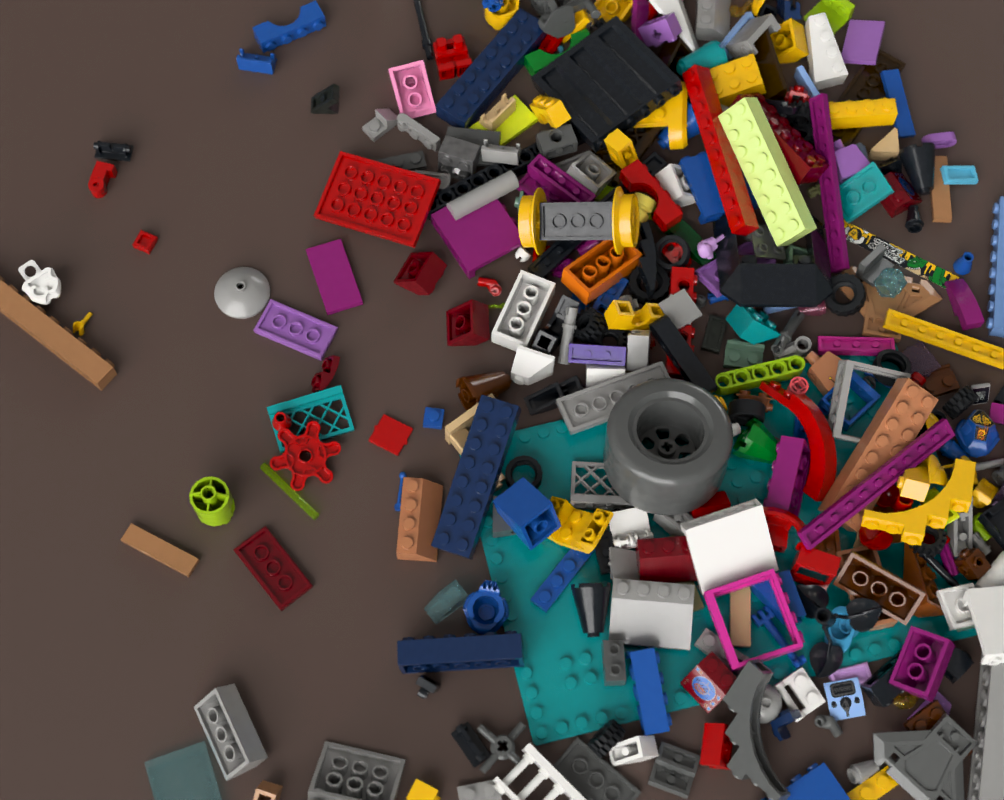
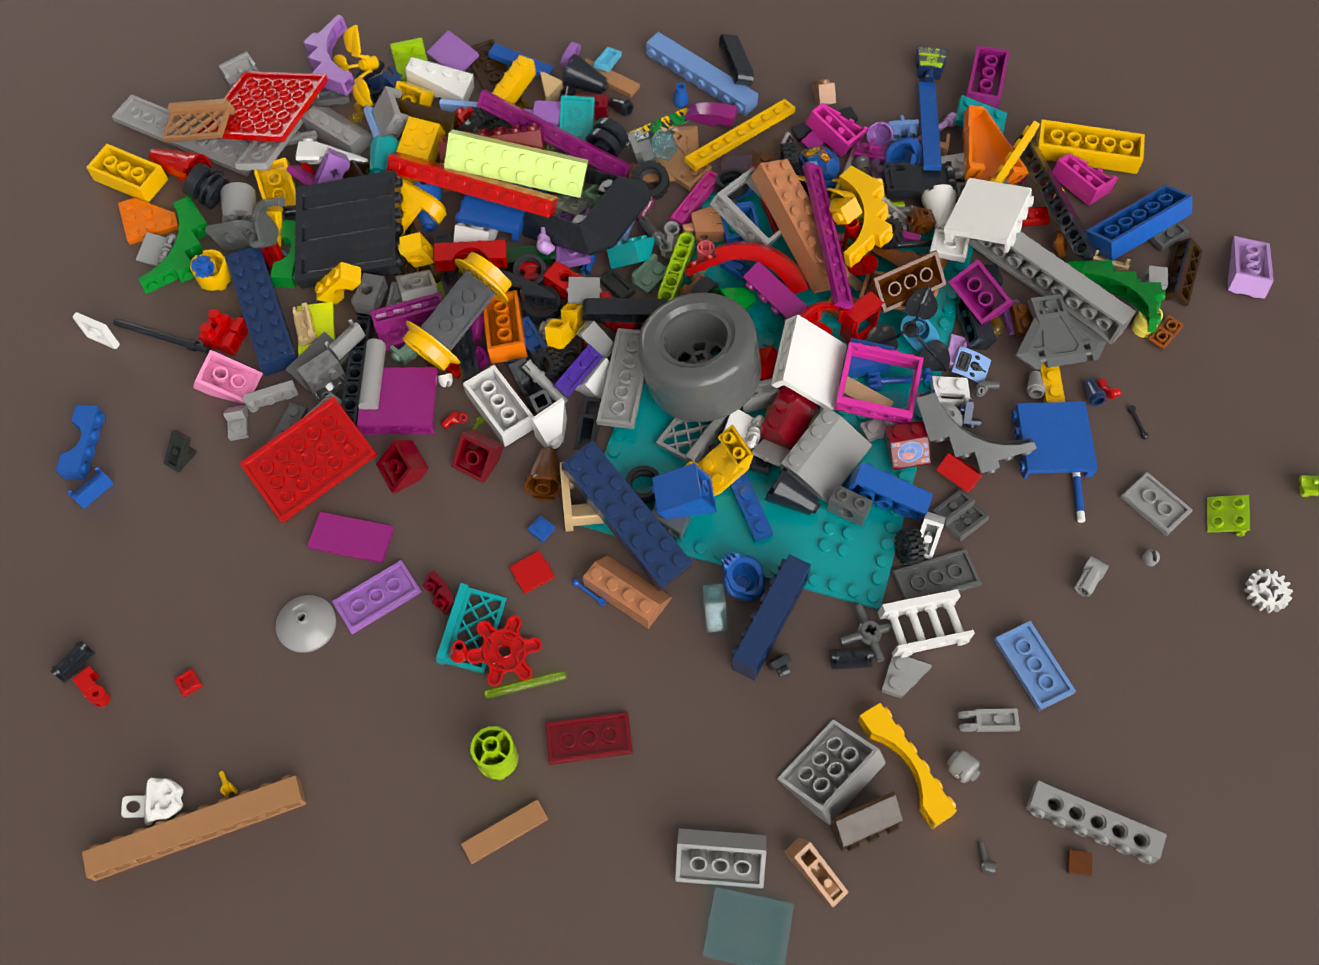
camera: 55 degrees left, 5 degrees down
none -> black wheel [585,117,628,157]

